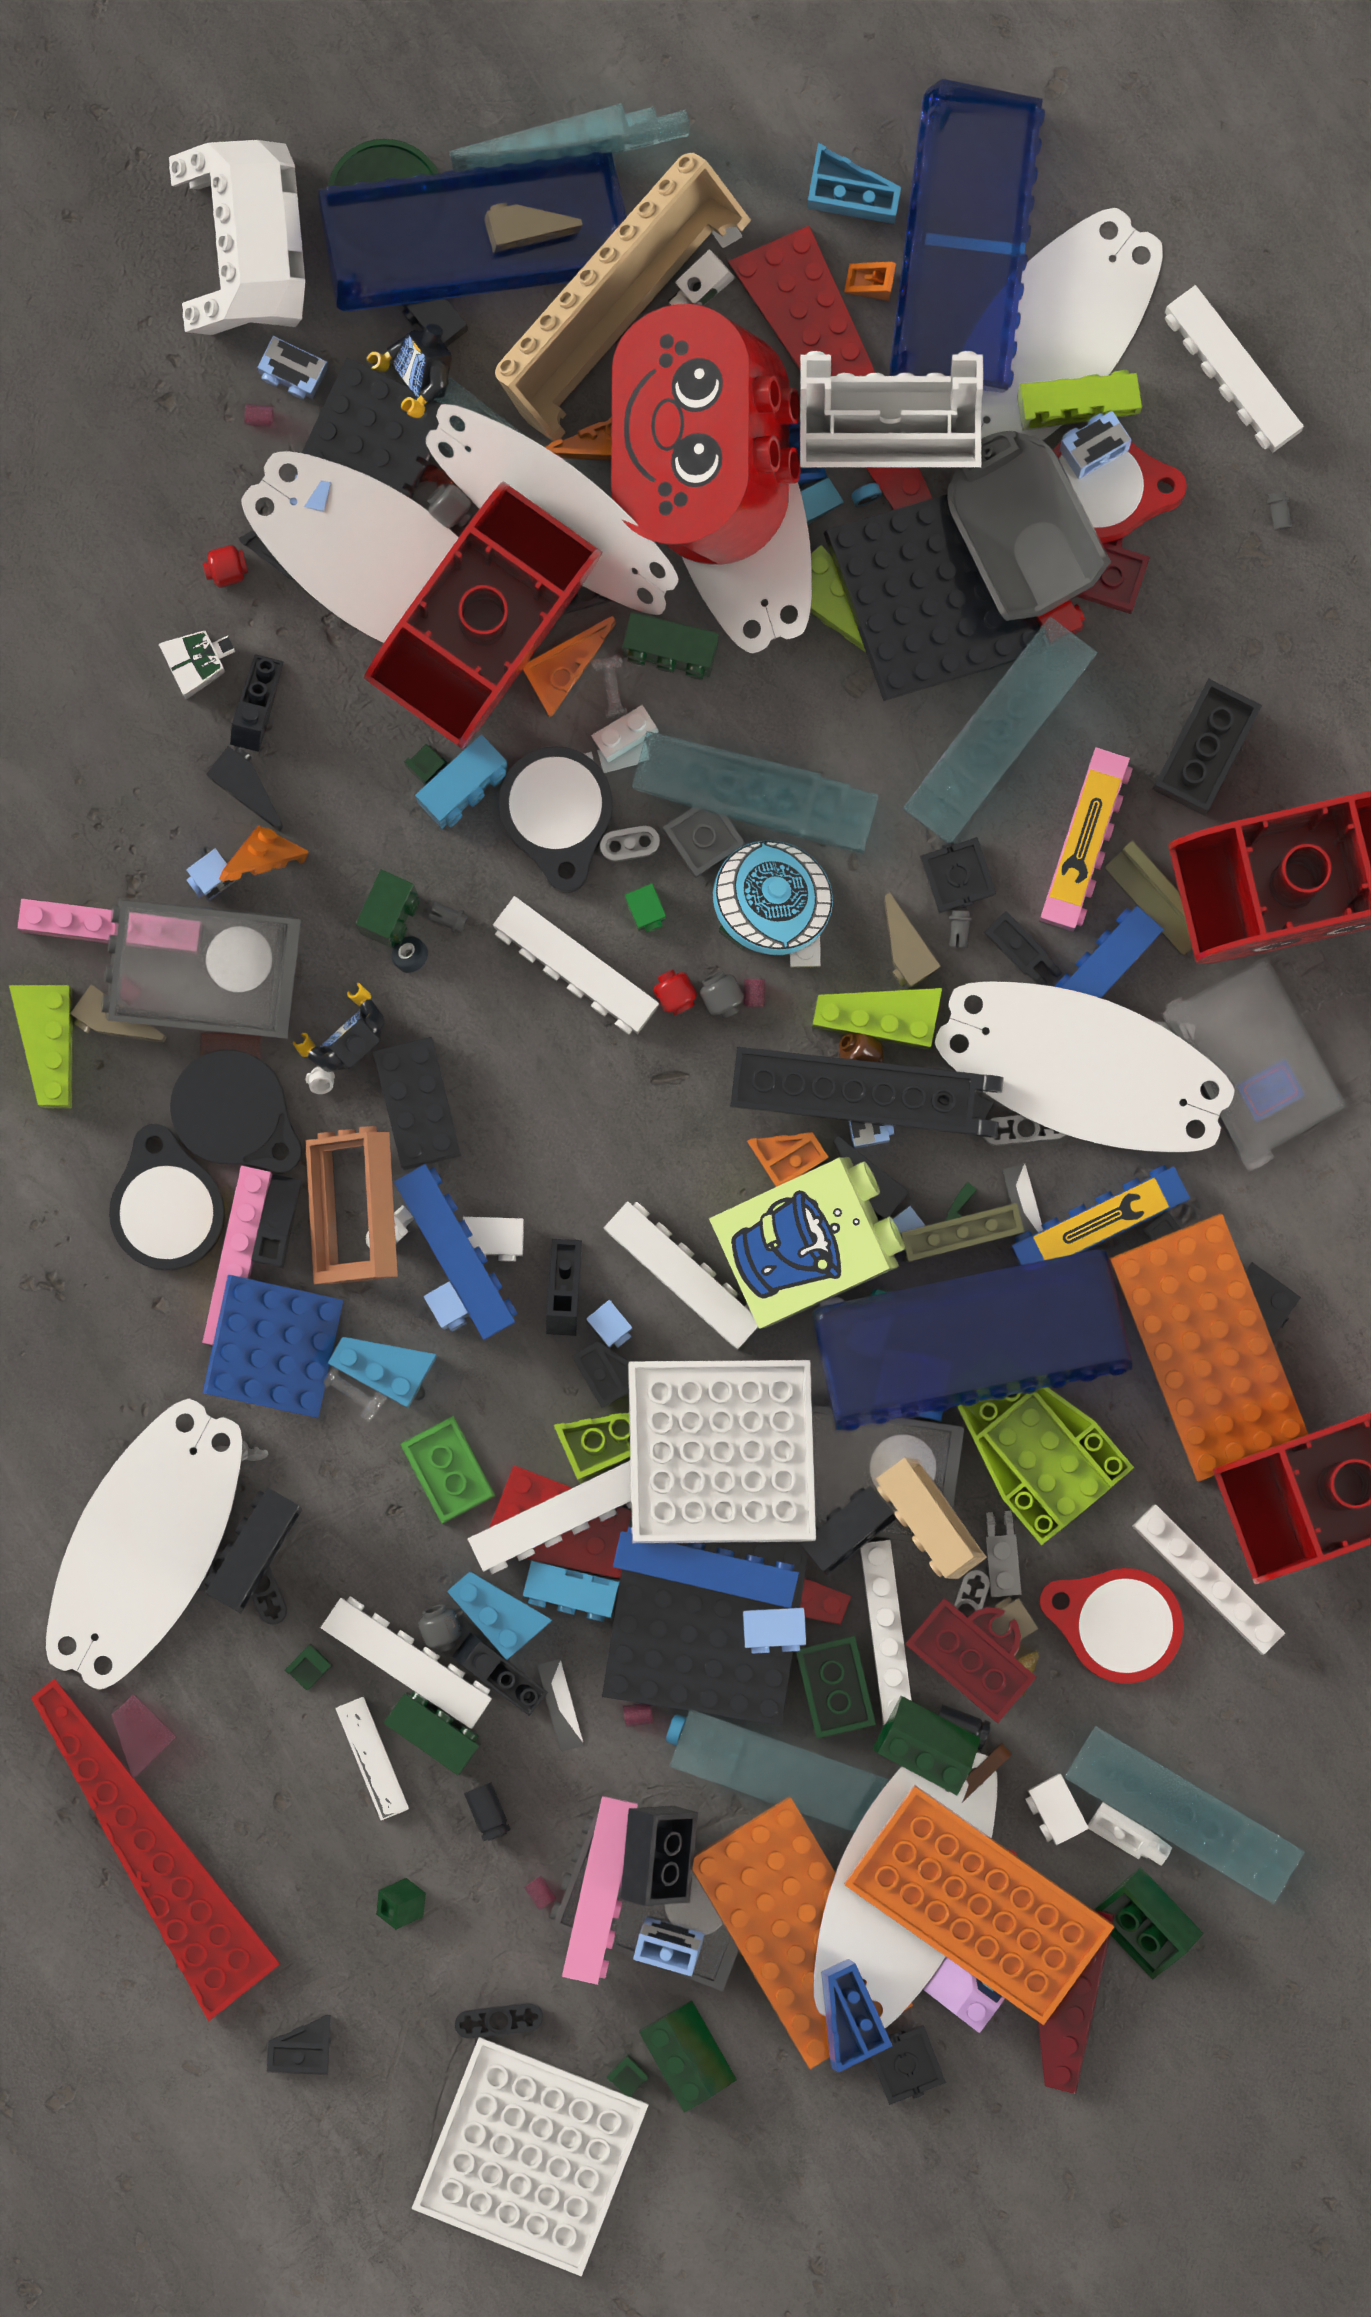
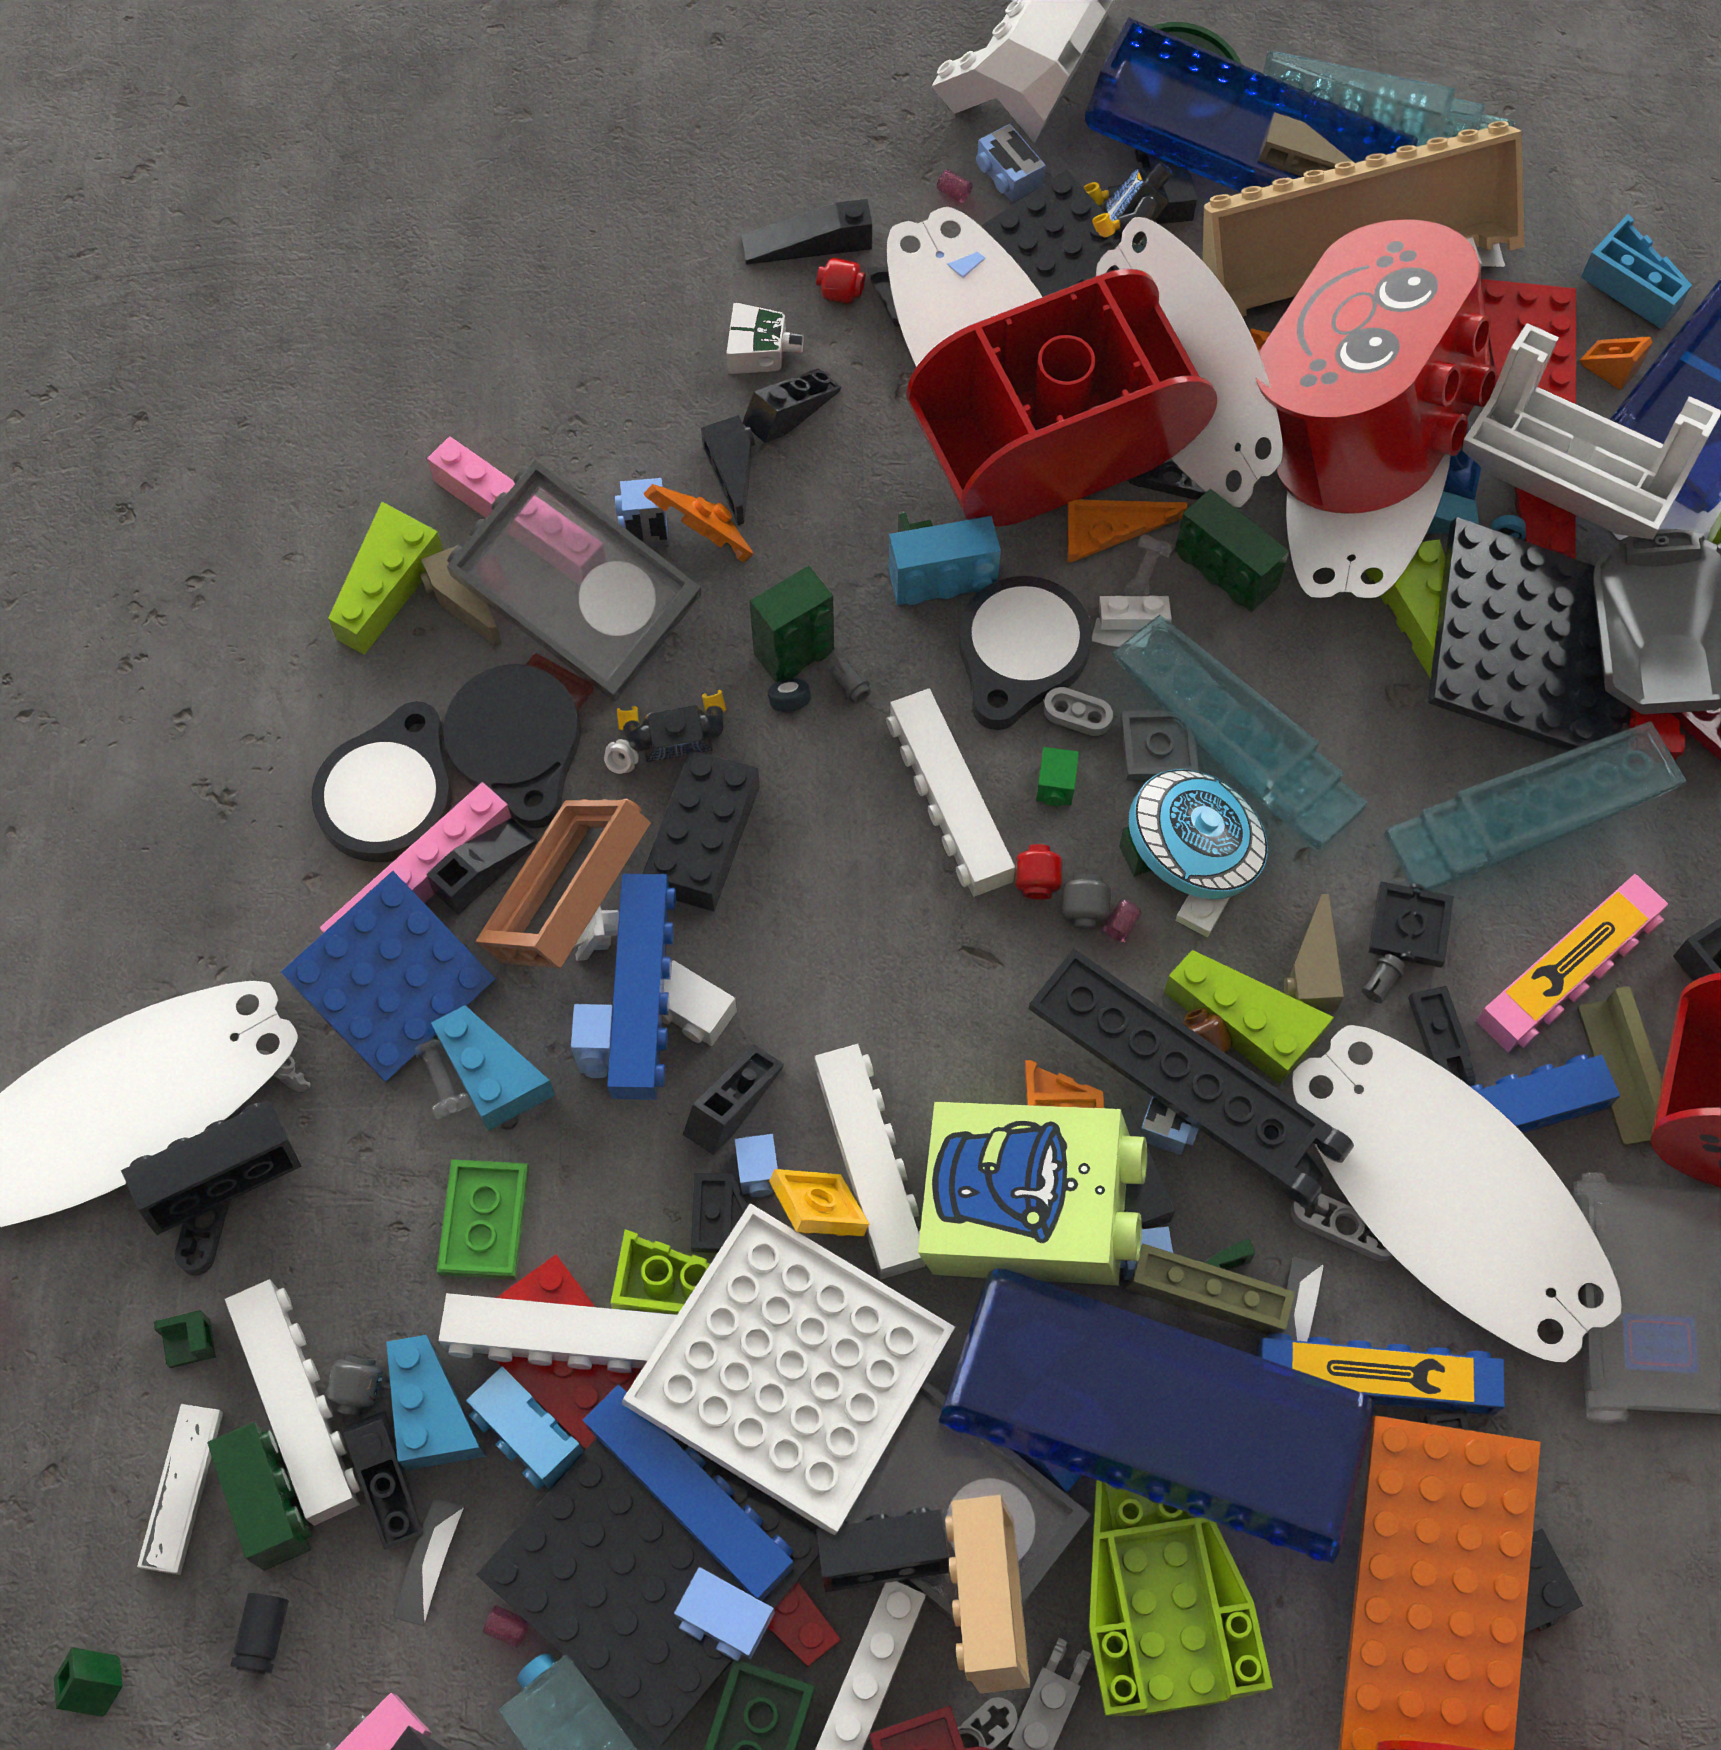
camera: 30 degrees right, 20 degrees down
none -> black slope [741,199,873,265]
none -> yellow plate [769,1169,870,1236]

